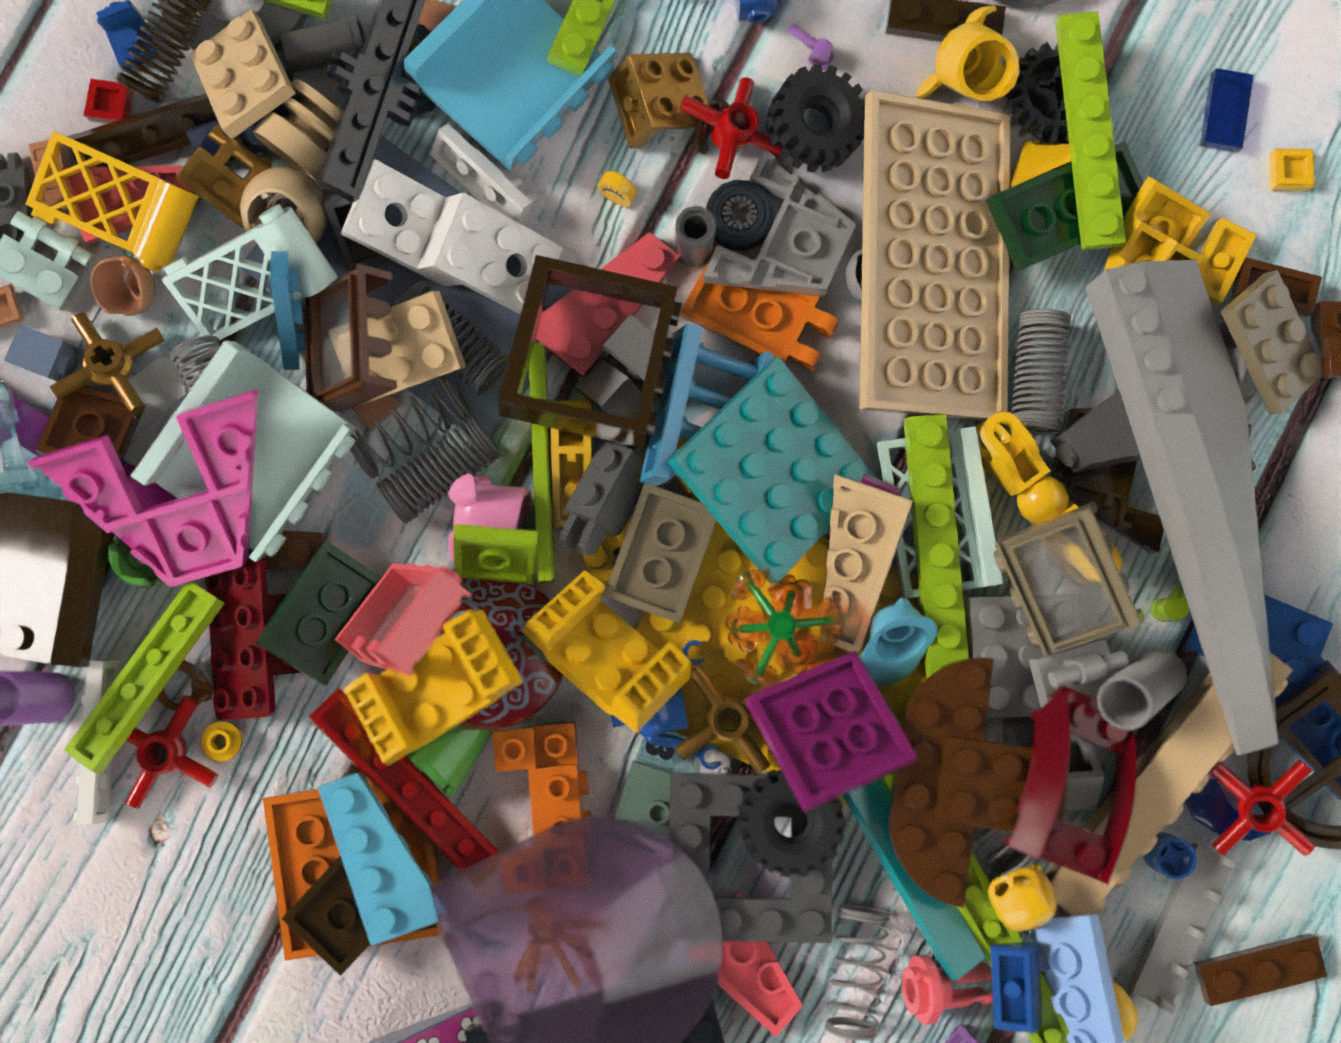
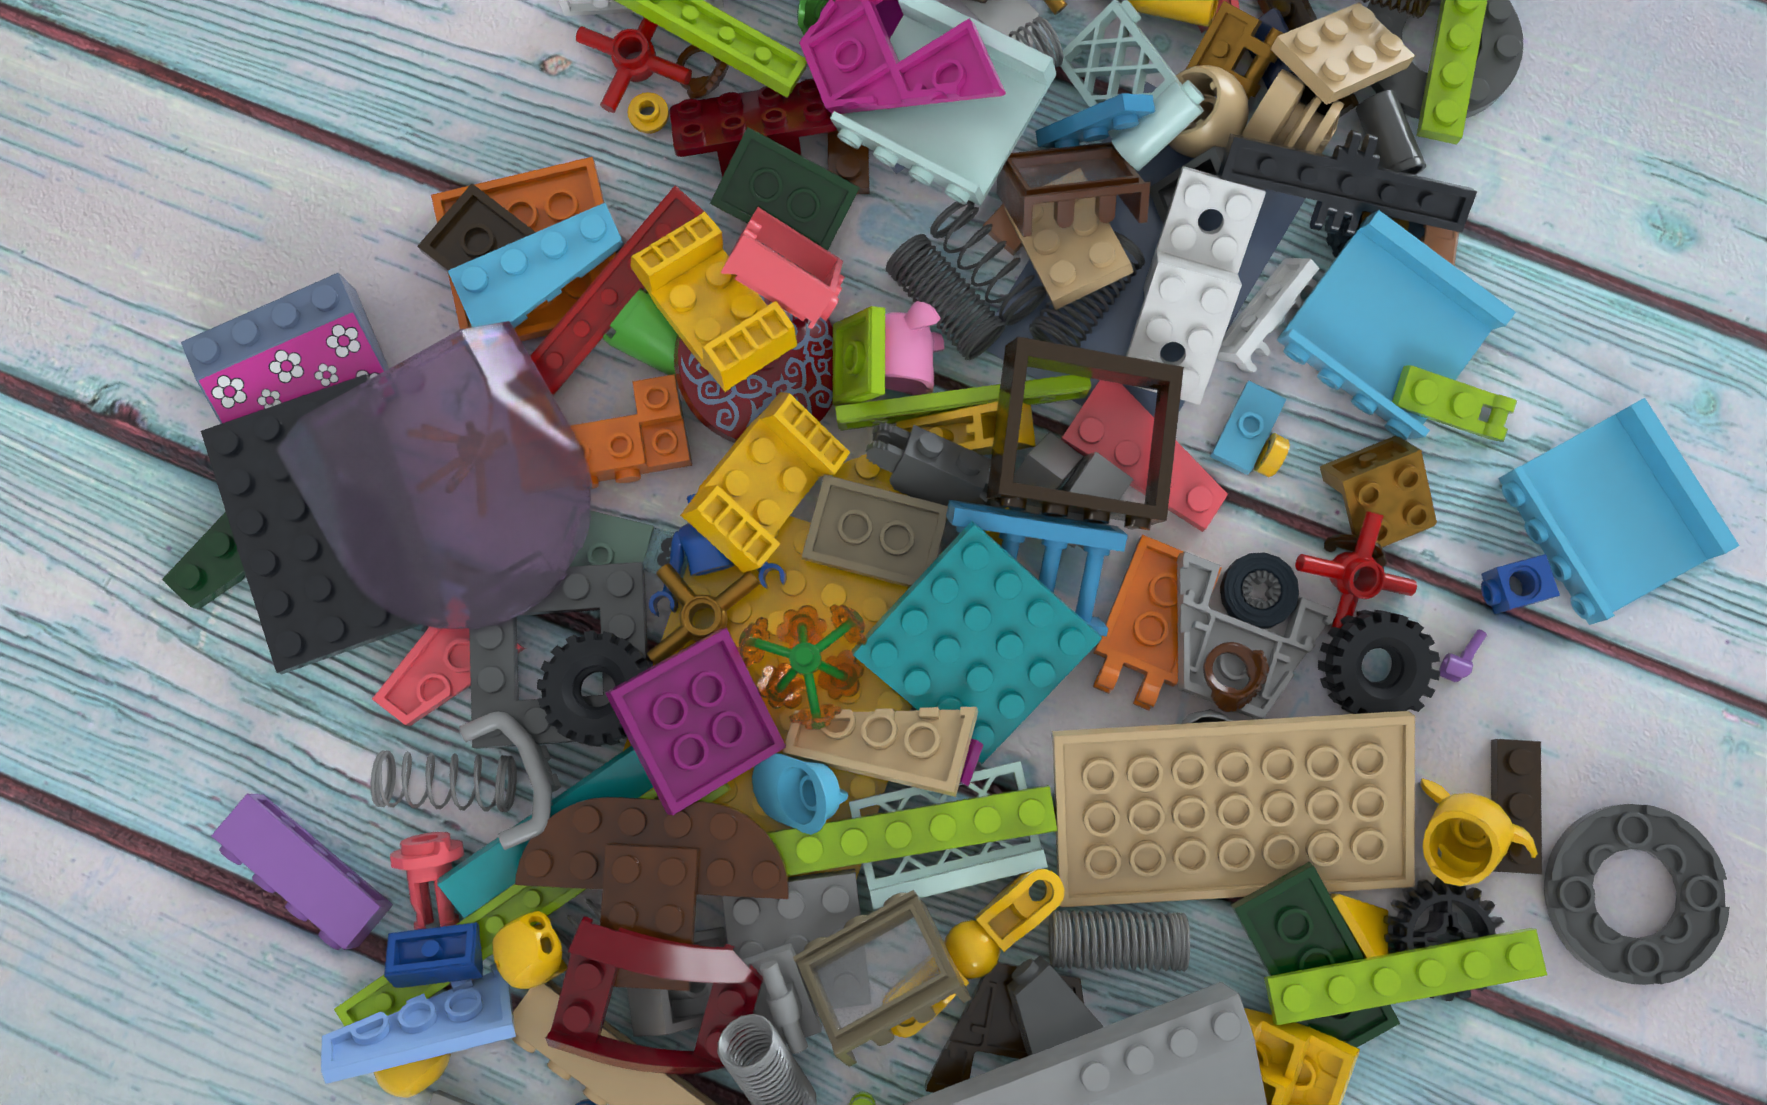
camera: 85 degrees right, 5 degrees down
dark grey pin [675,206,716,267] -> none
none -> light grey piece [459,711,561,850]
none -> reddish brown piece [1203,642,1269,712]
none -> medium azure plate [1210,380,1286,475]

